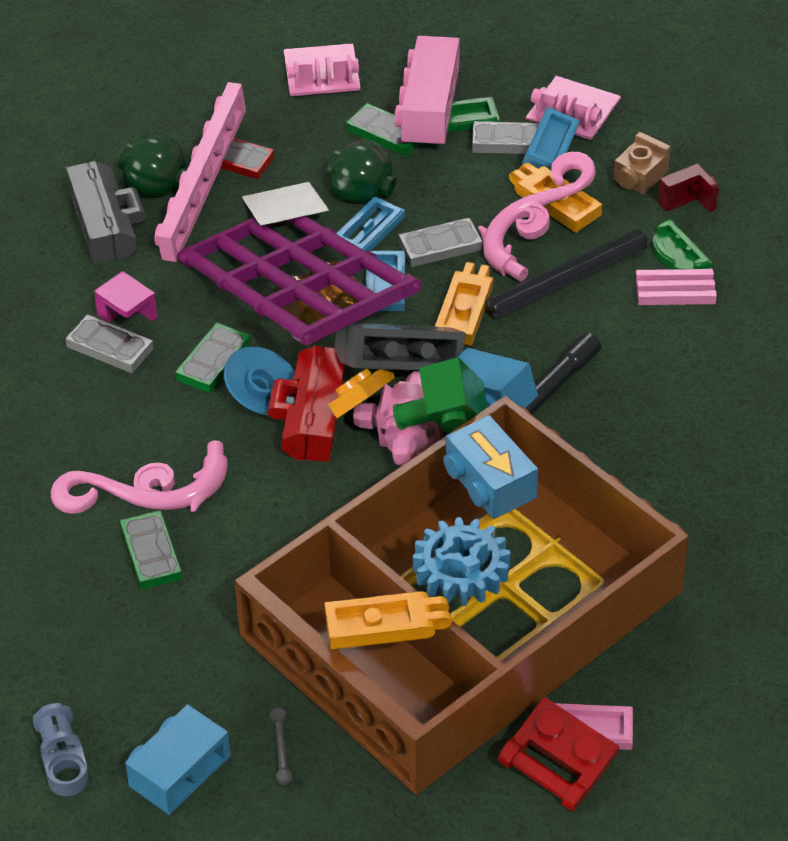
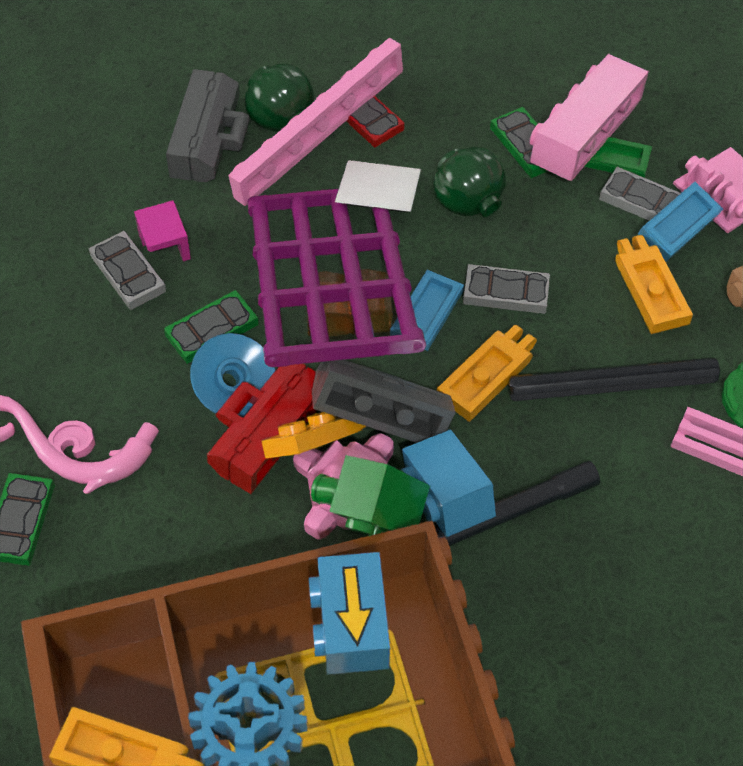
camera: 25 degrees right, 10 degrees up
bright pink hinge [284,44,360,96] -> none
dark azure tile [337,197,405,251] -> none
bright pink plant [478,152,596,282] -> none

